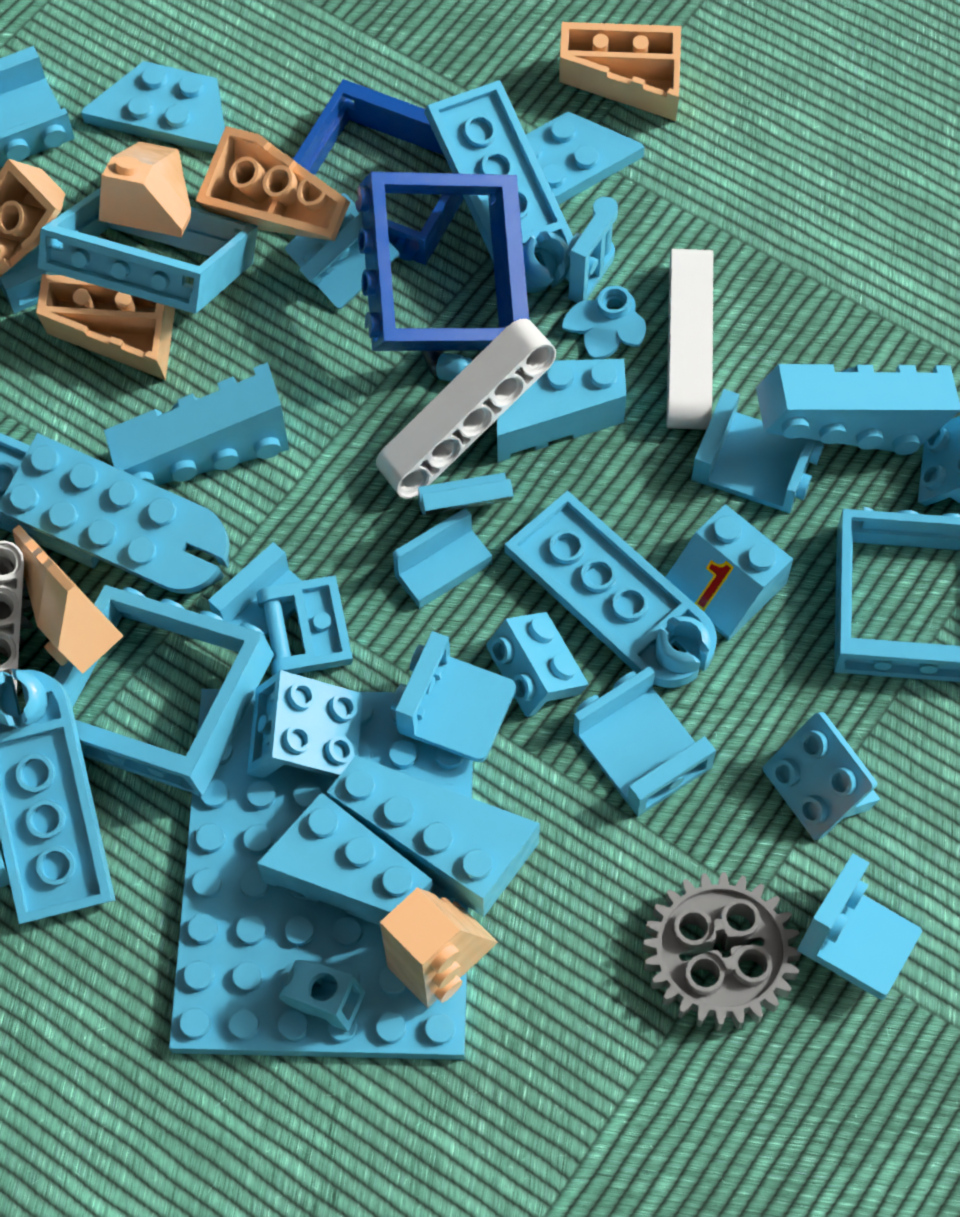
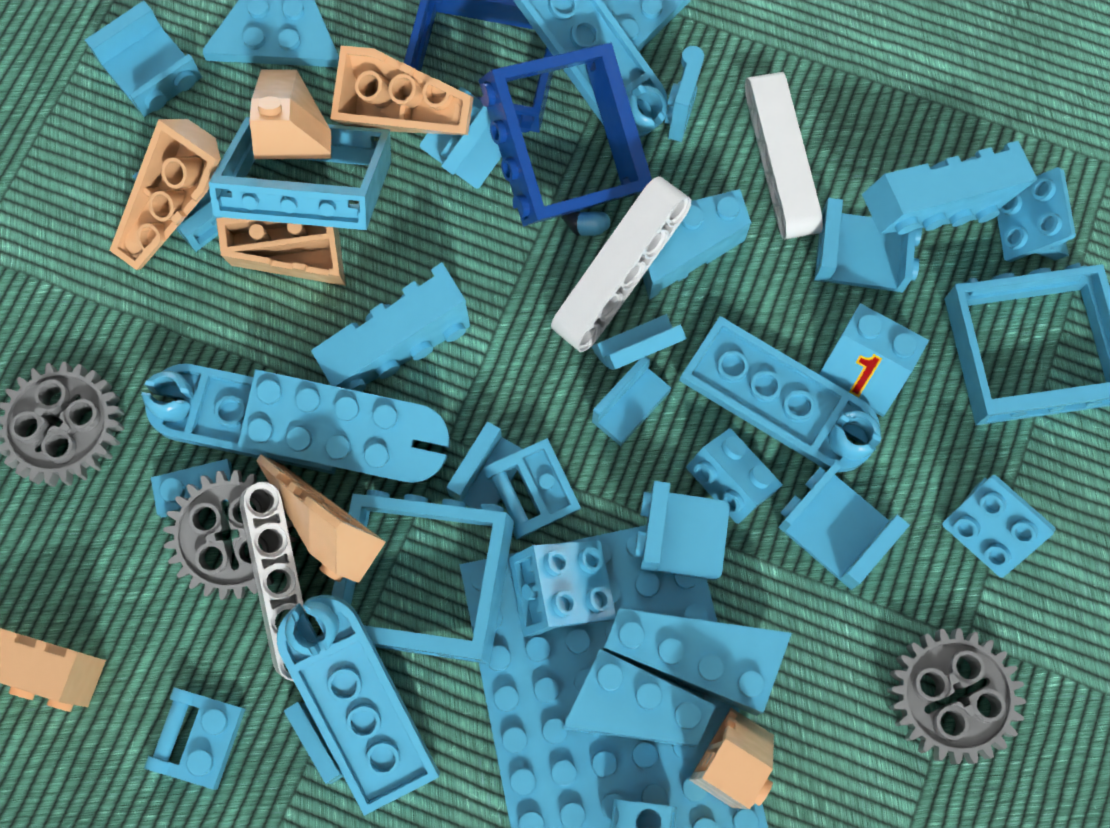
camera: 15 degrees left, 10 degrees up
medium azure plate [562,286,646,359] -> none
medium azure bracket [797,853,922,1000] -> none

